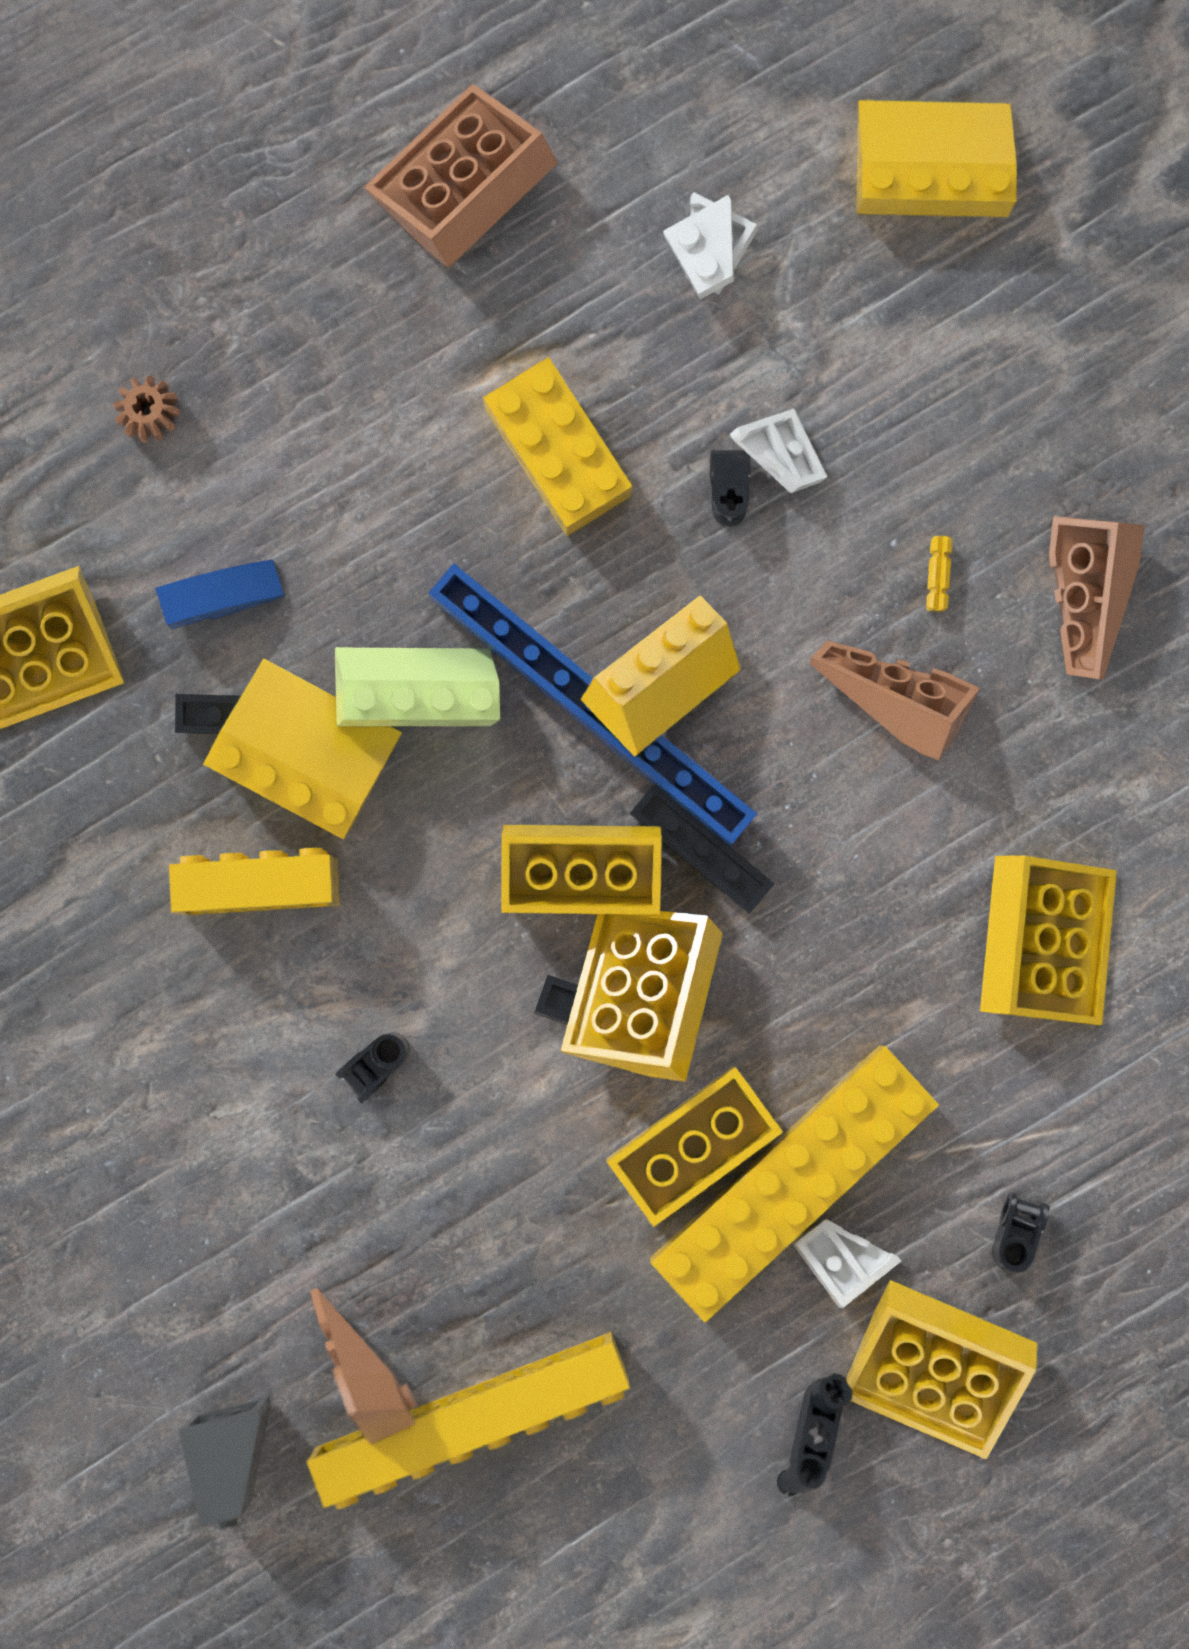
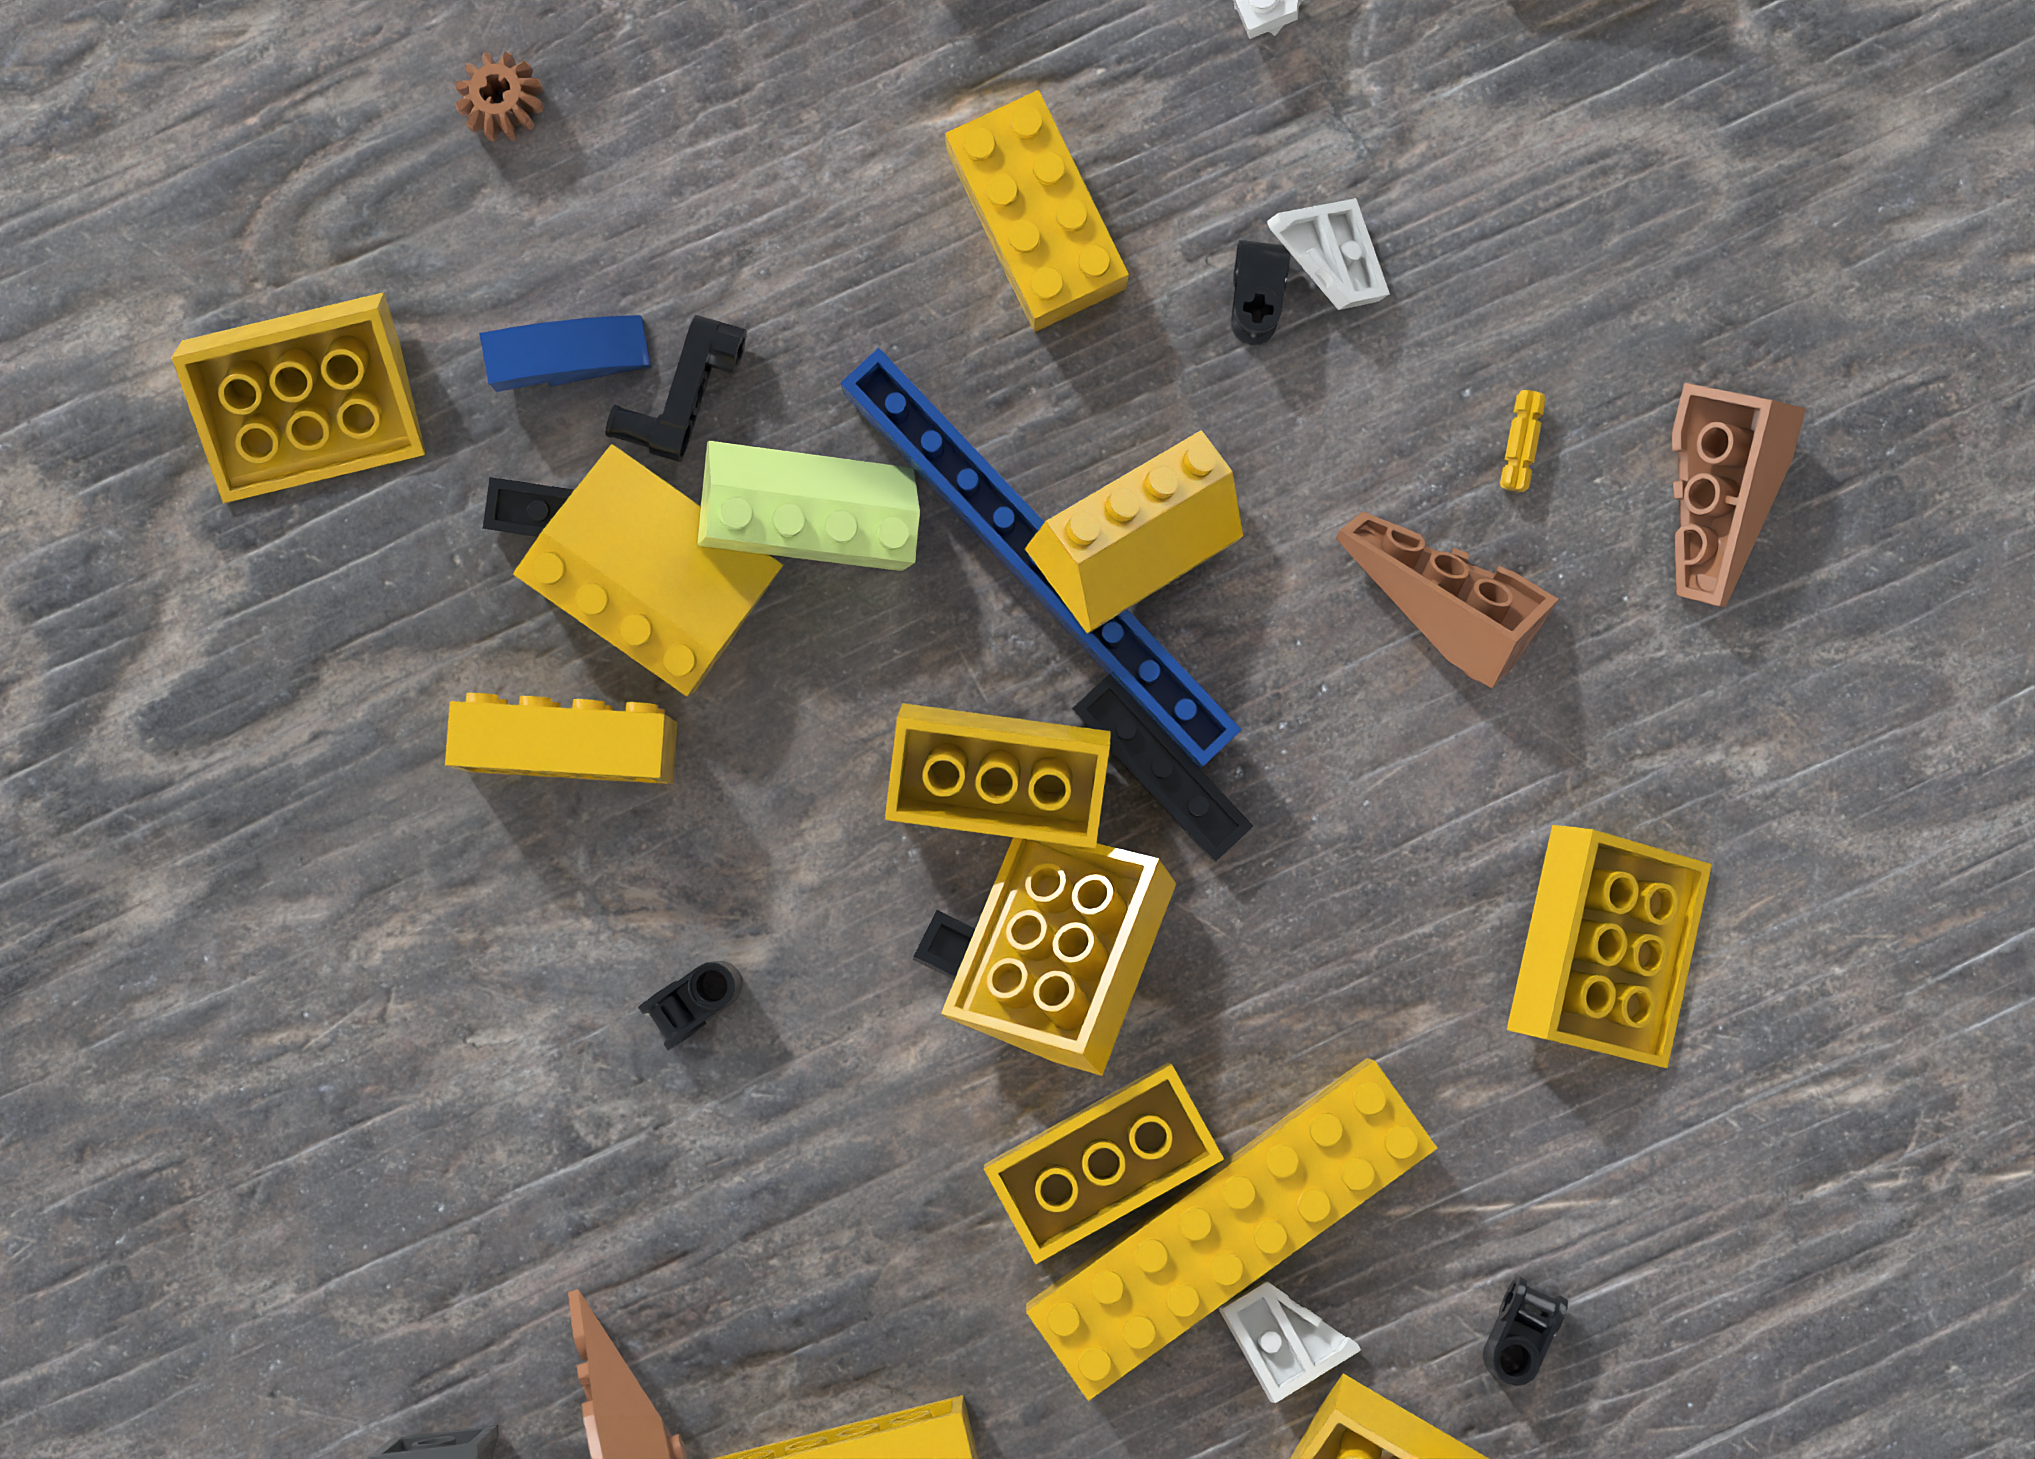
camera: 10 degrees right, 0 degrees up
none -> black beam [605,315,747,462]

